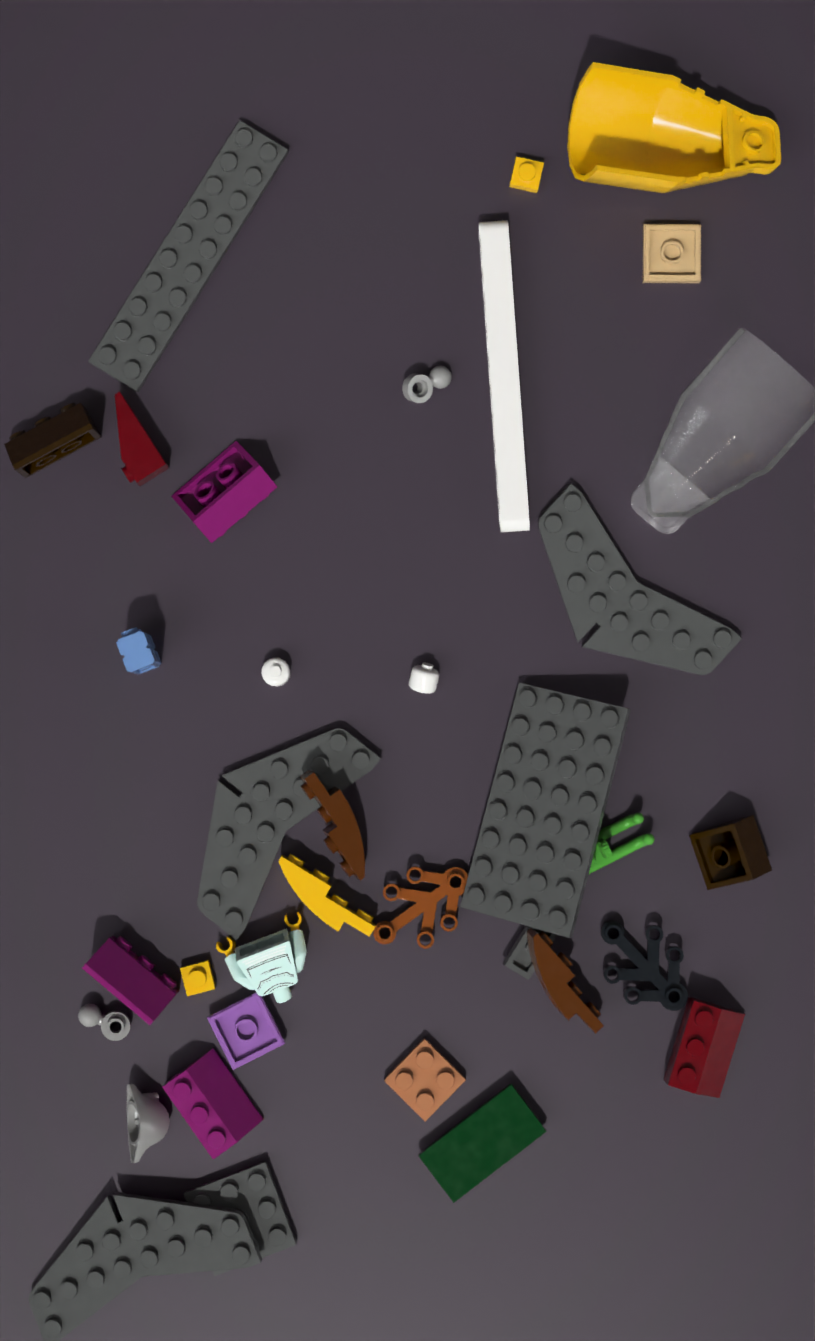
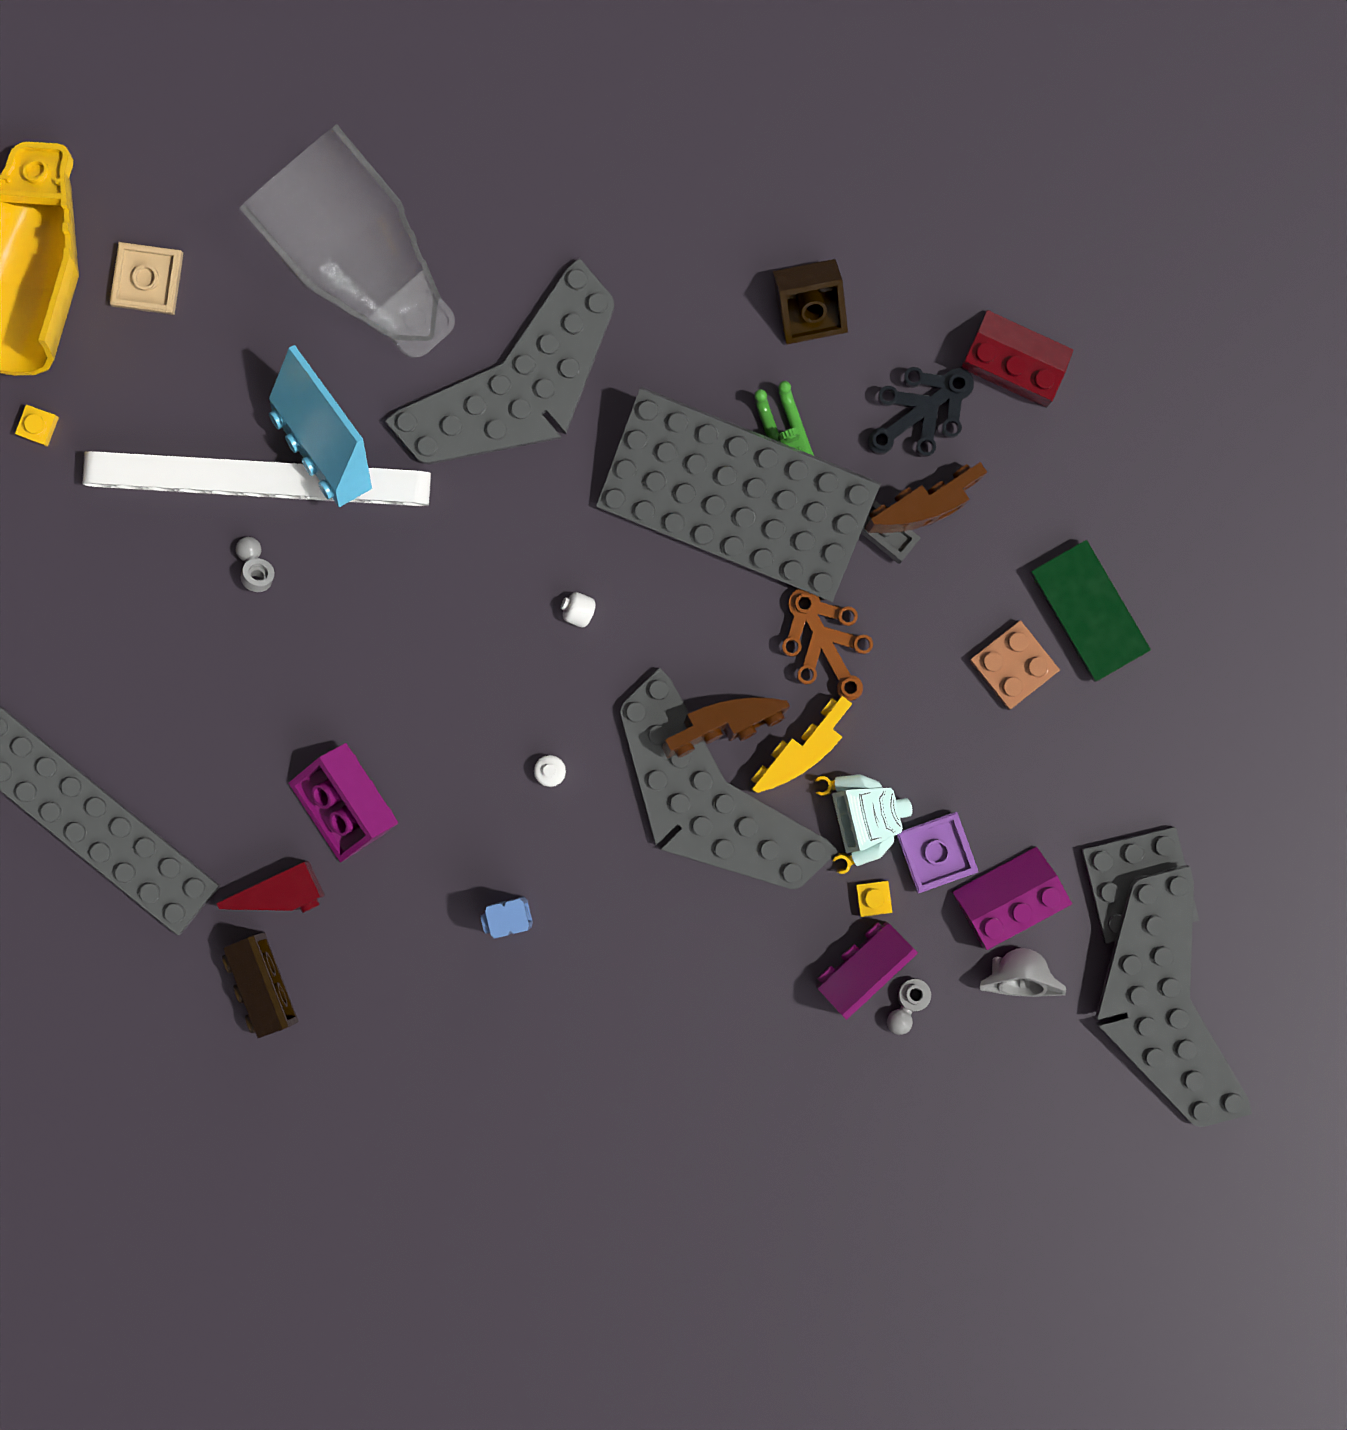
camera: 80 degrees left, 0 degrees up
none -> medium azure slope [269,345,372,507]

